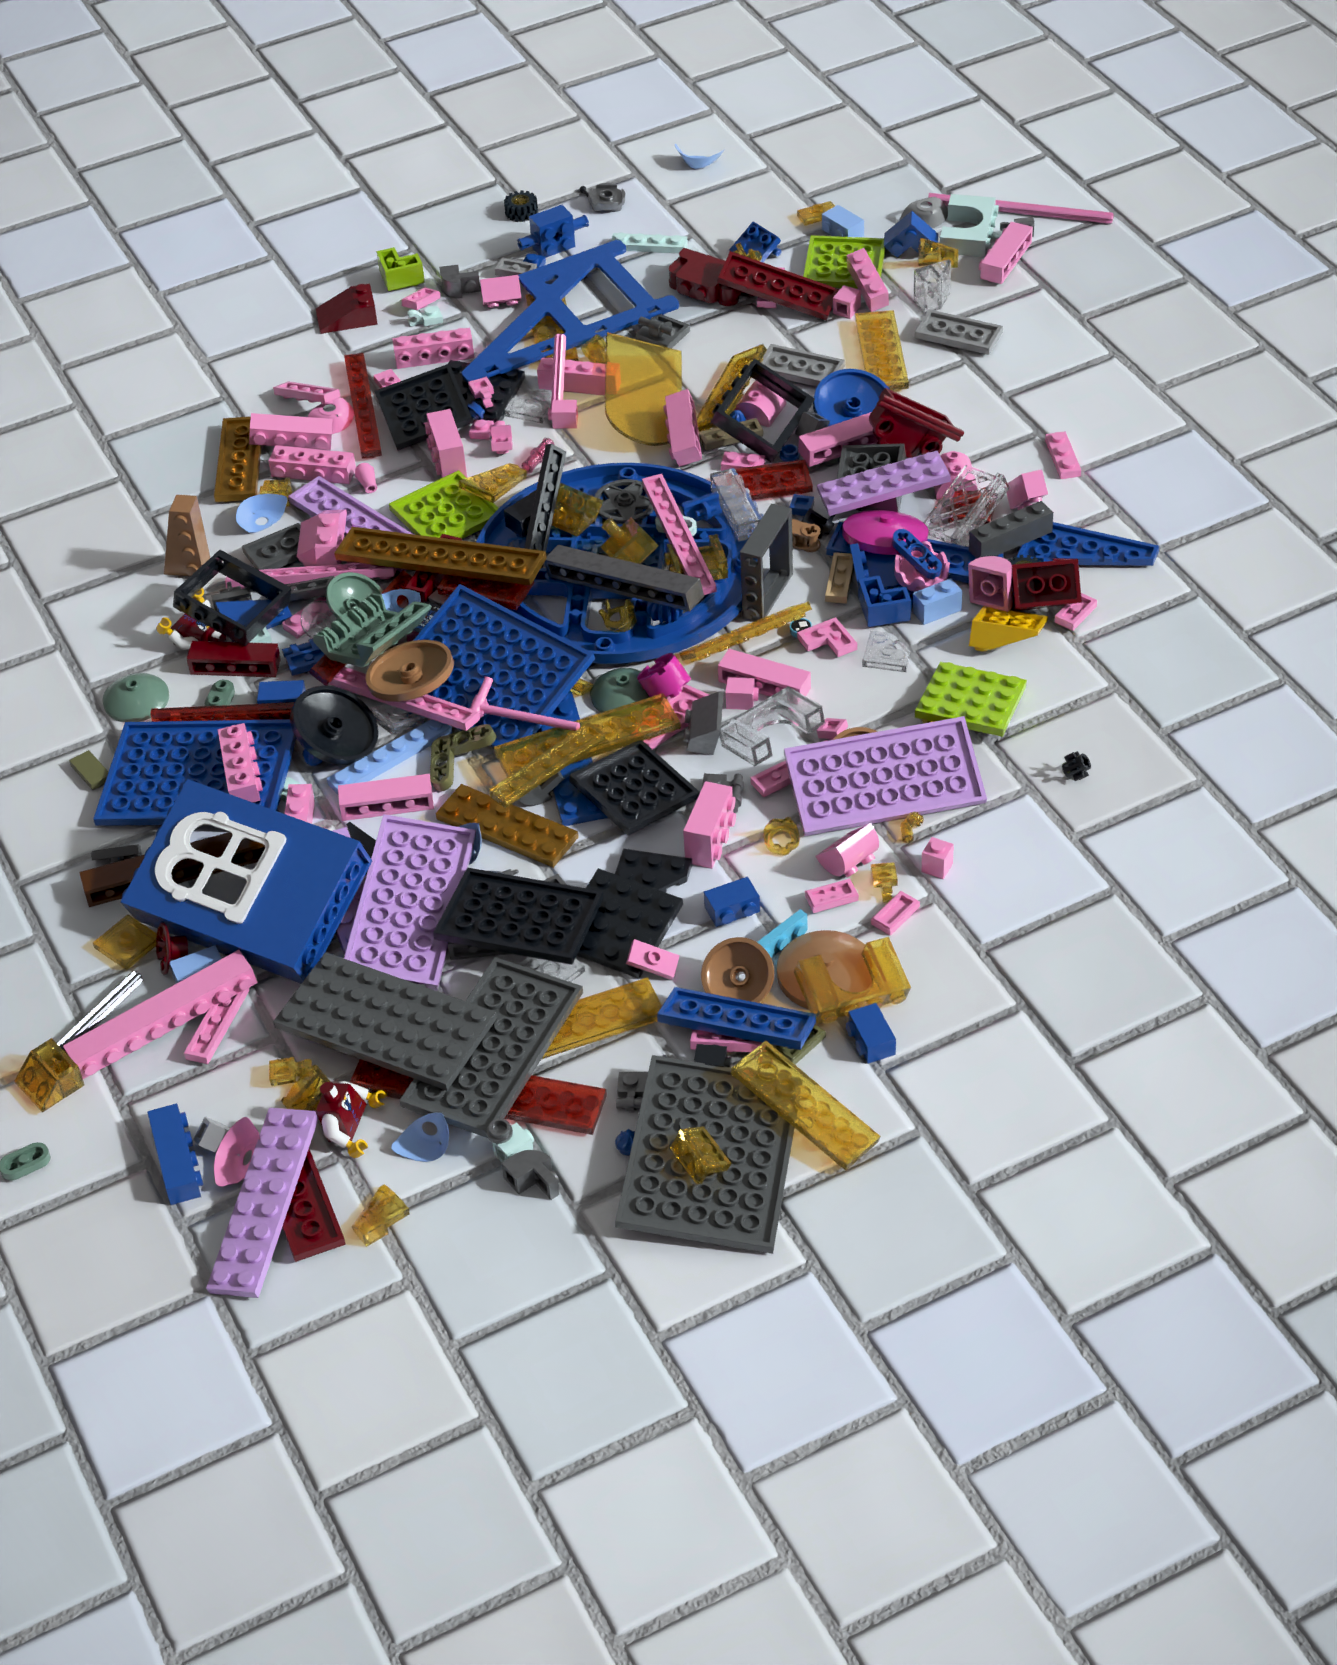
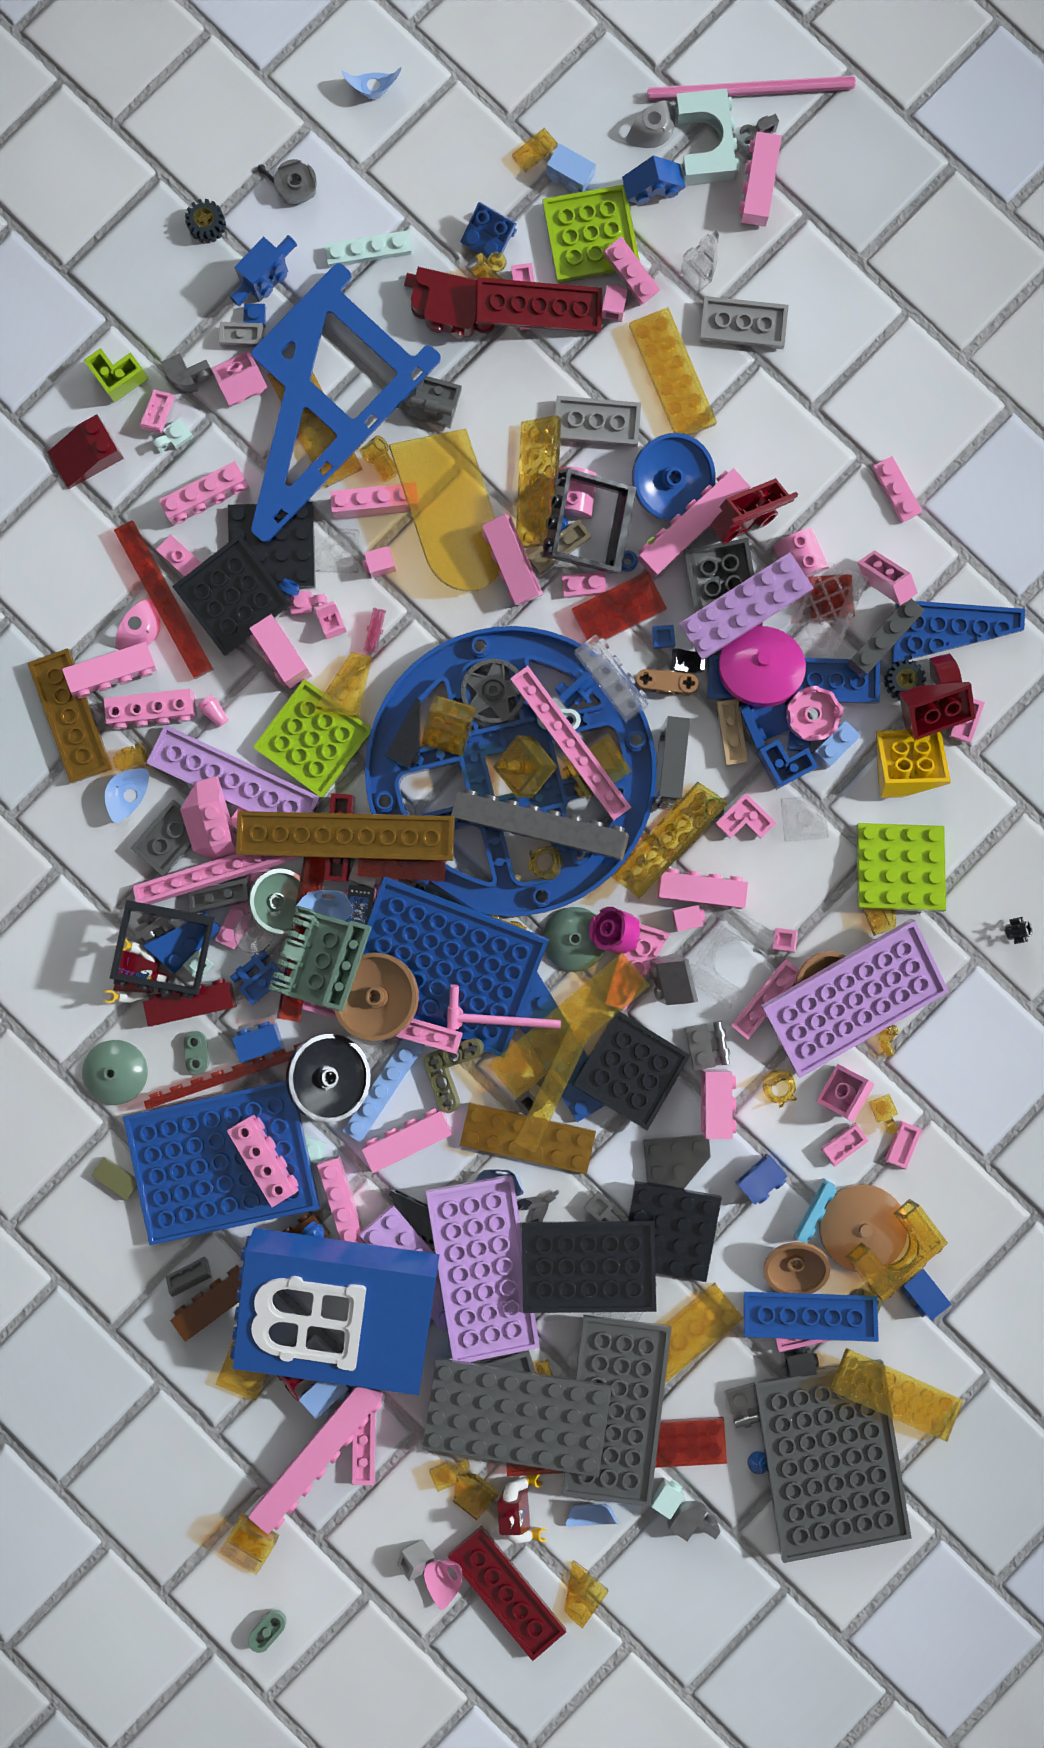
camera: 20 degrees left, 40 degrees up
axle [52,971,143,1058] -> none
blue brick [147,1103,204,1205] -> none
medium nougat wedge [164,495,210,576] -> none
lavender plate [206,1108,318,1298] -> none
bright pink plate [273,381,340,405] -> none
bright pink plate [468,377,494,408] -> none
flat silver plate [487,1118,513,1144] -> none
black plate [524,444,566,568] -> none
bright pink axle [551,334,566,408] -> none
bright pink plate [626,939,680,980] -> none
clear yellow bracket [670,1126,732,1184] -> none
flat silver brick [795,412,830,437] -> none
blue beam [892,529,942,579] -> none
clear yellow slope [918,238,958,269] -> none
bright pink brick [921,837,954,879] -> none
bright pink brick [968,556,1013,612] -> none

